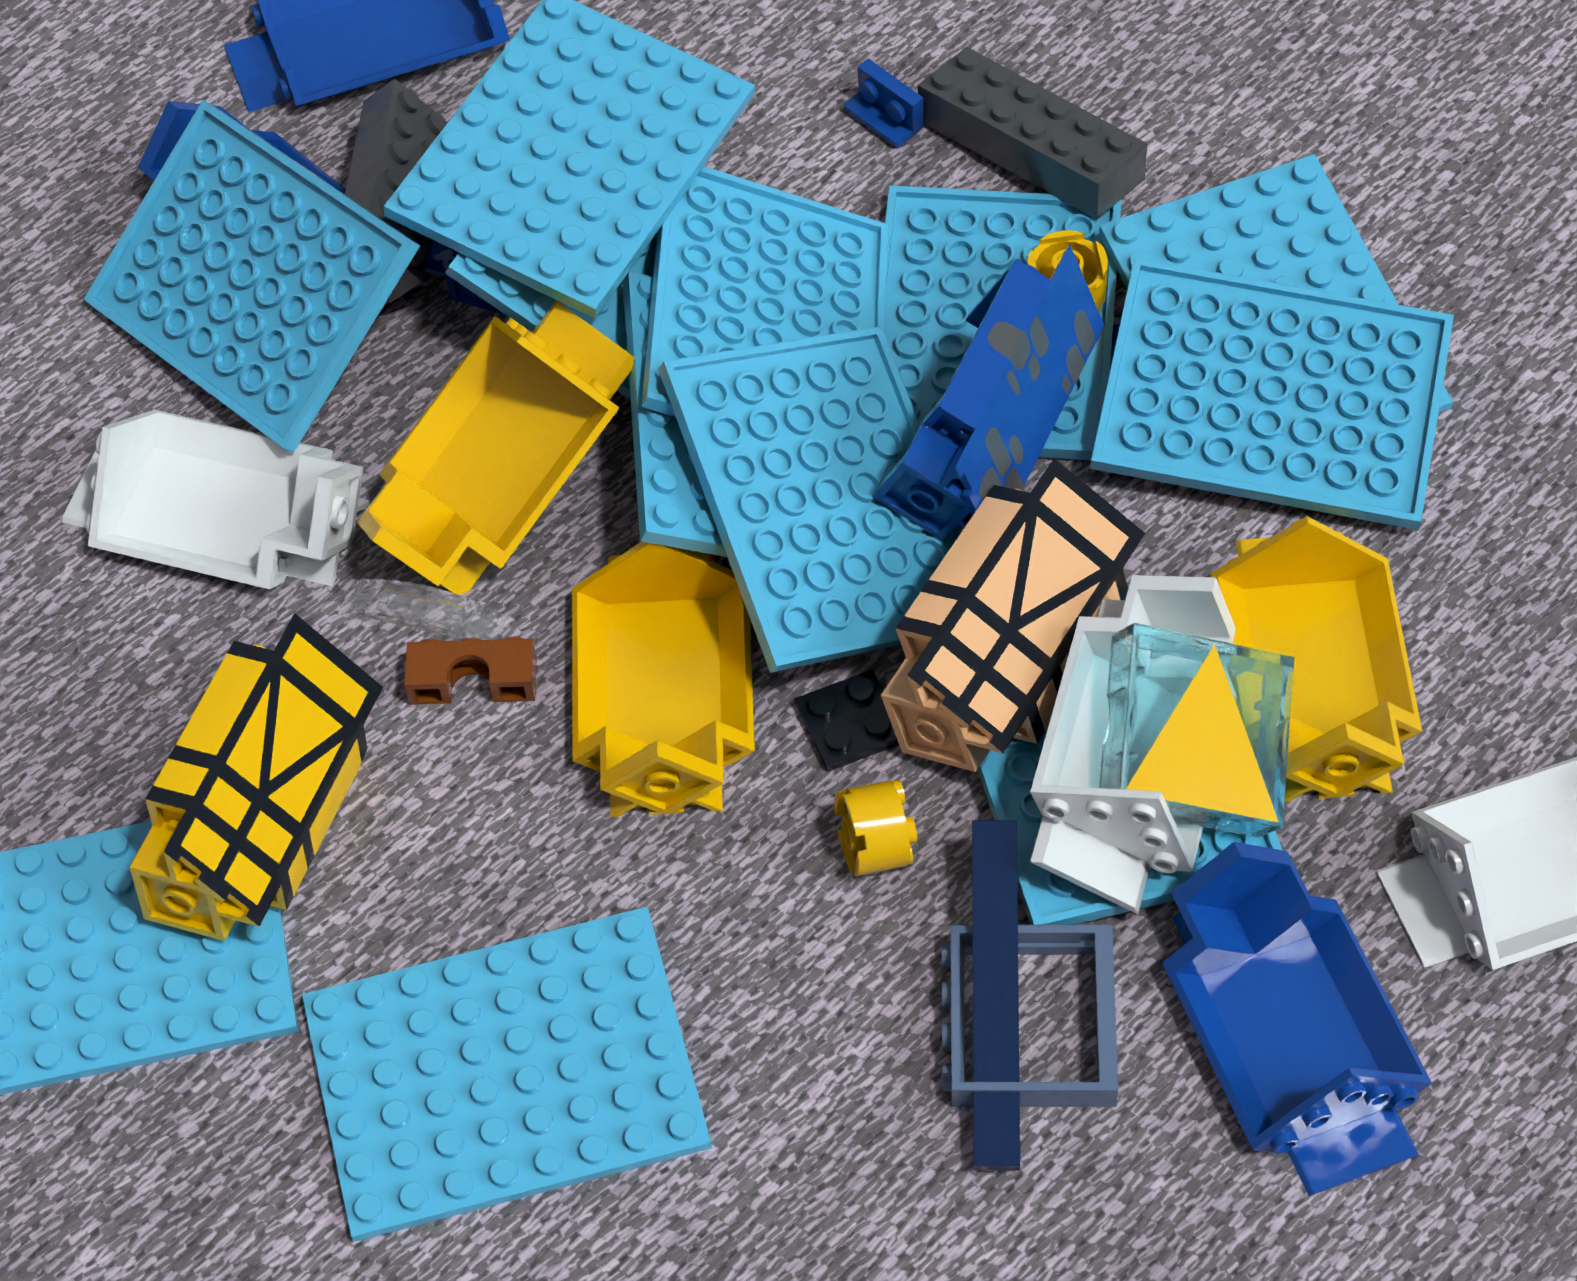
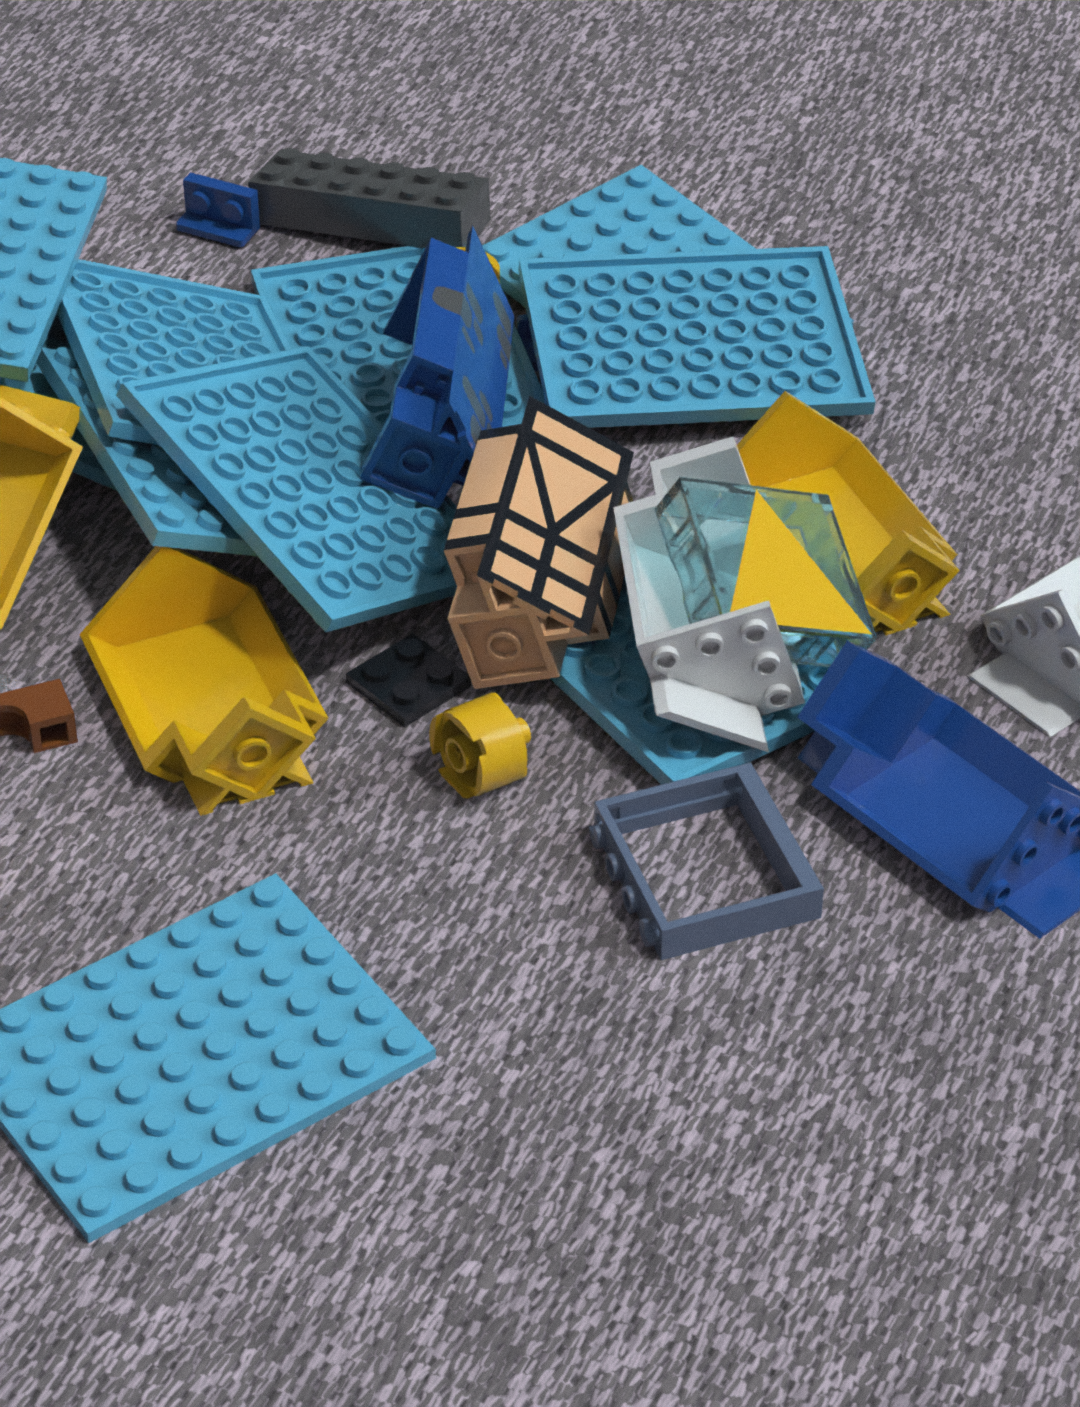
camera: 25 degrees left, 15 degrees down
dark blue tile [972,820,1020,1171] -> none

